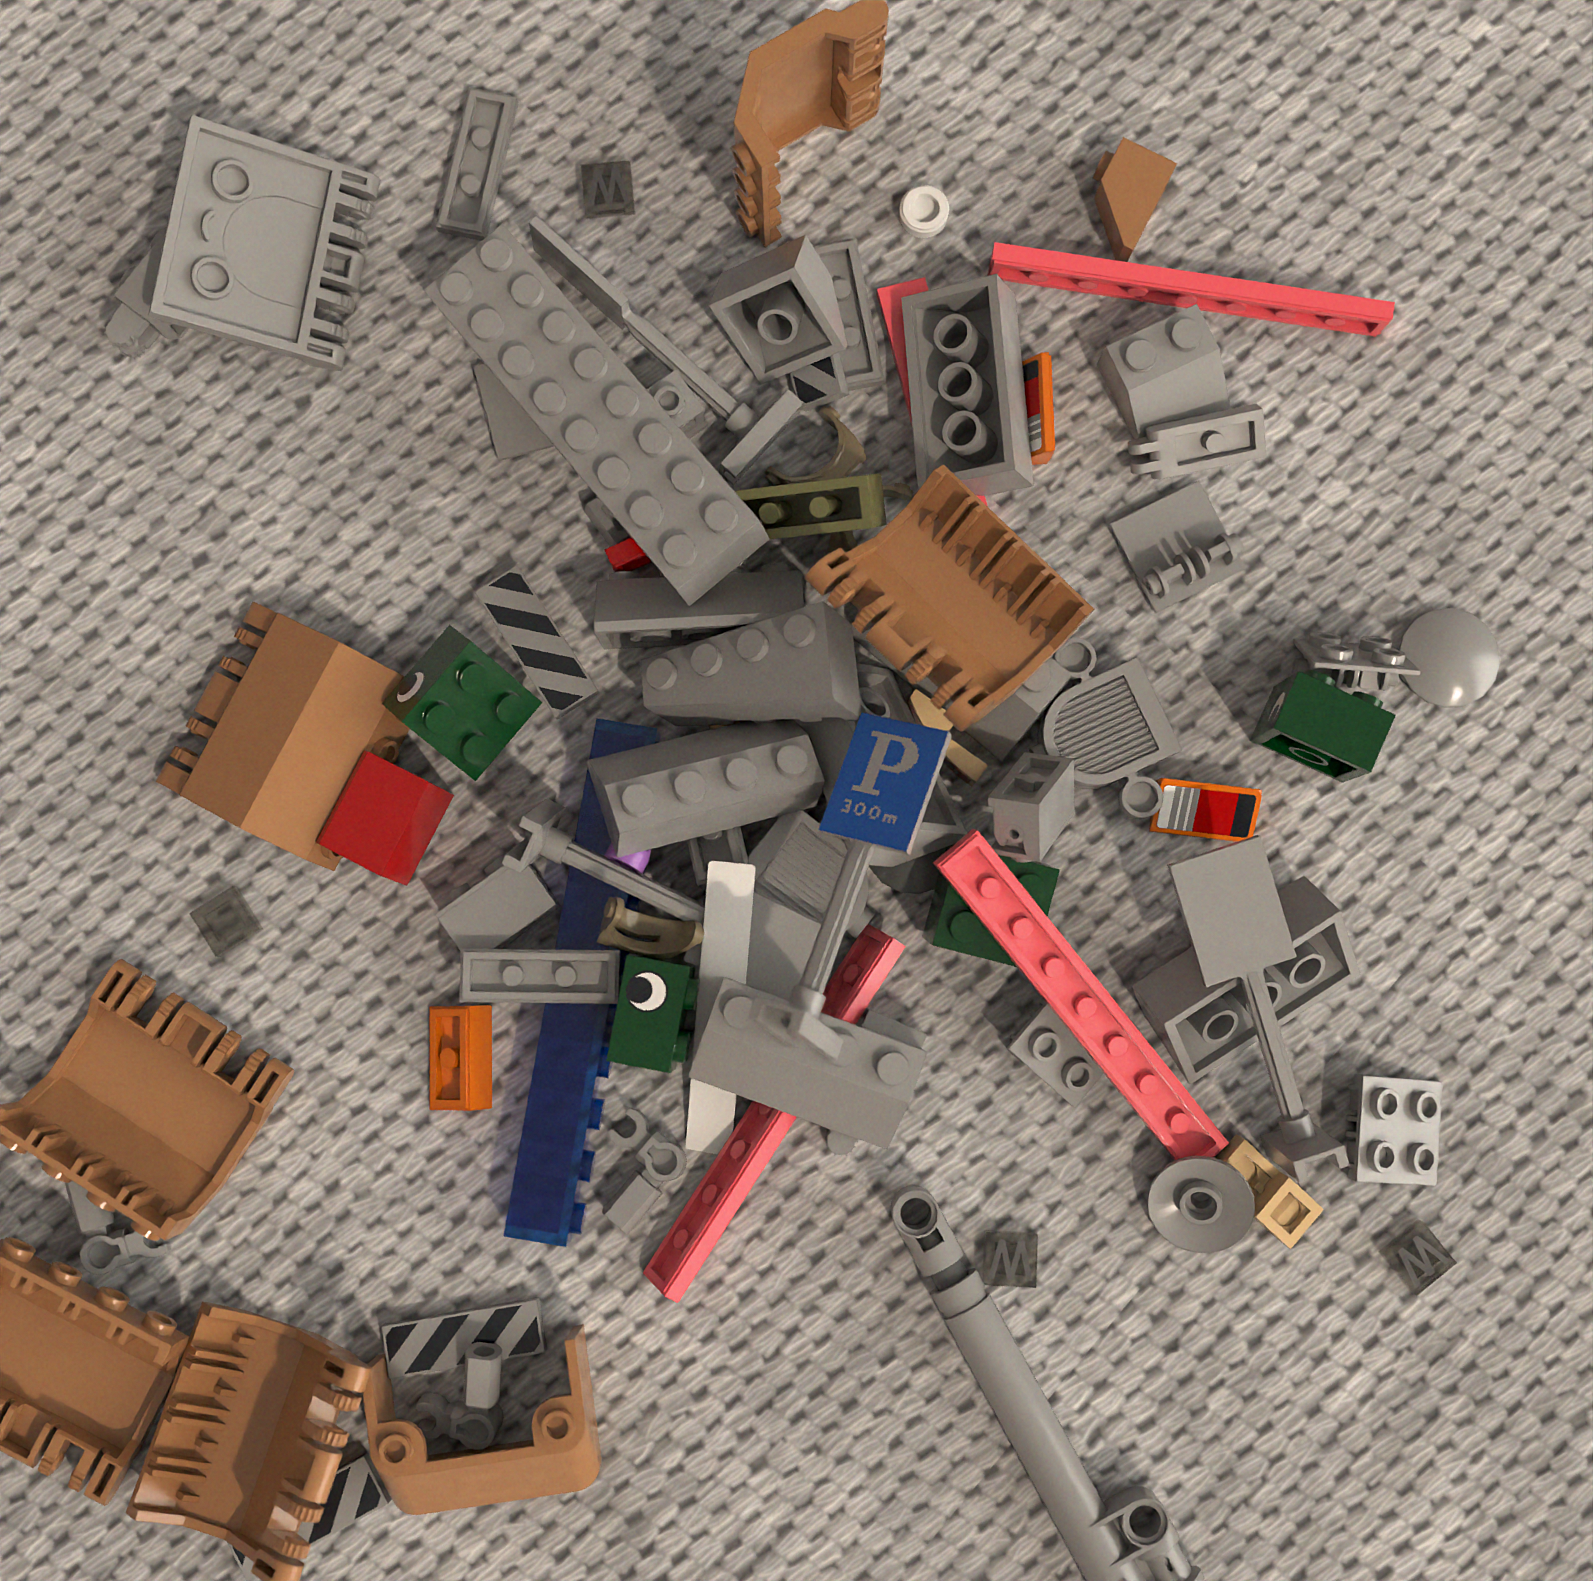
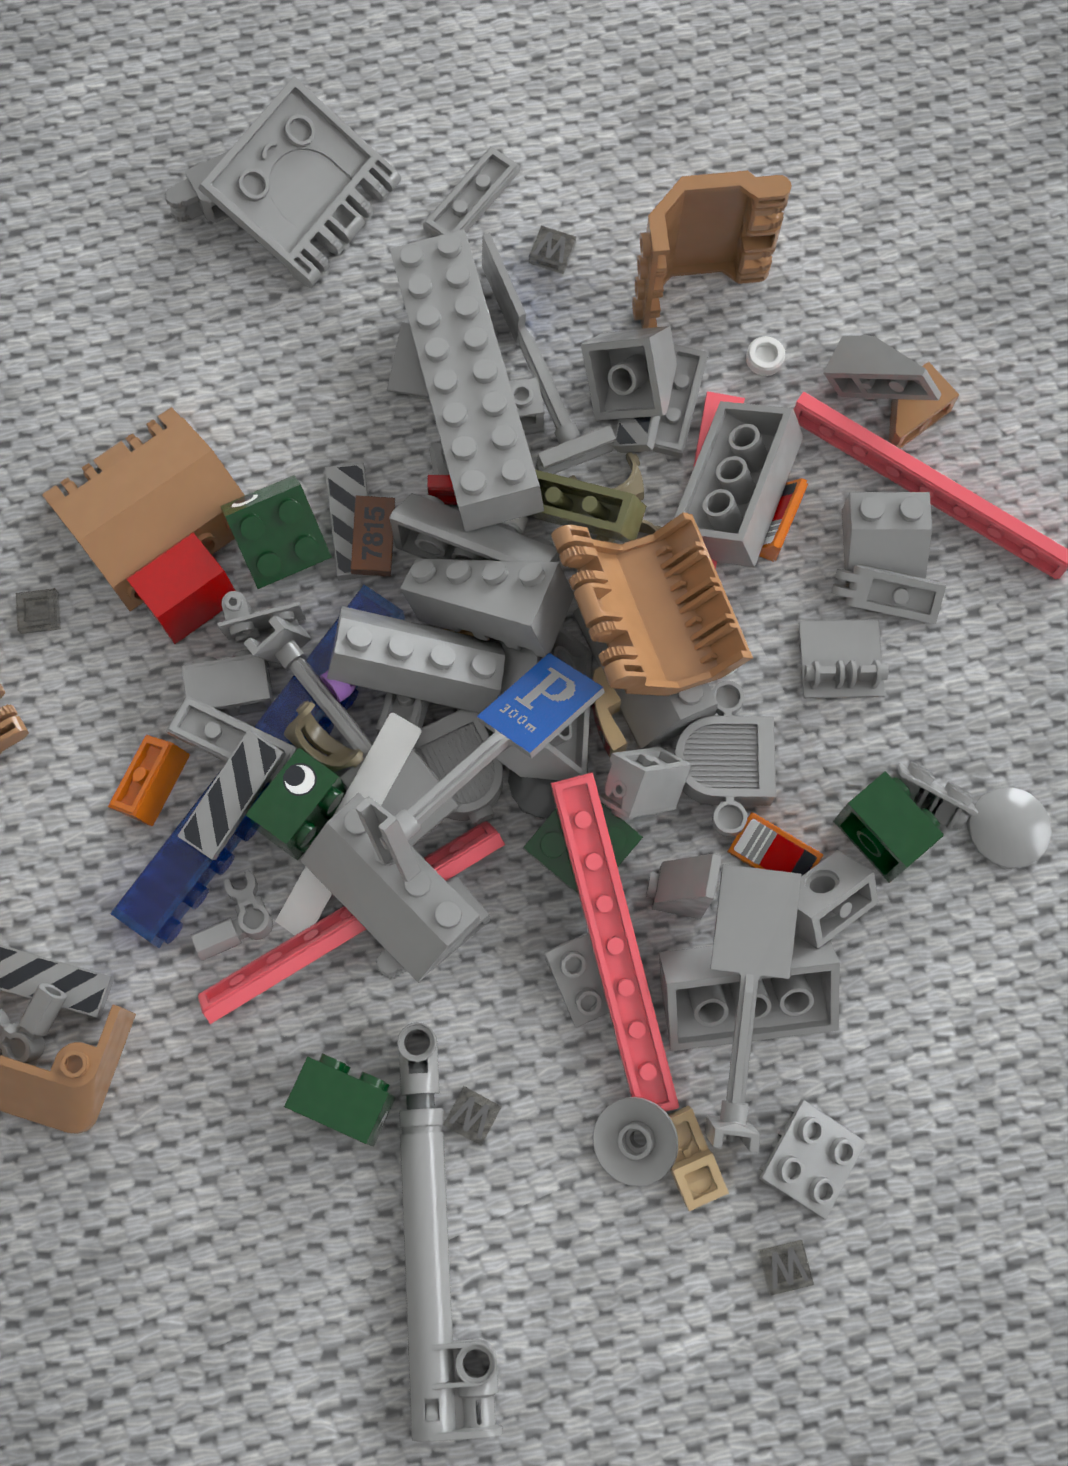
camera: 25 degrees right, 10 degrees down
none -> light grey tile [178,729,286,860]
none -> light grey hinge [217,591,306,643]
none -> dark green brick [284,1053,395,1146]
none -> reddish brown tile [351,495,395,576]
none -> light grey slope [646,854,722,920]
none -> light grey brick [795,850,879,949]
none -> light grey slope [823,335,941,401]

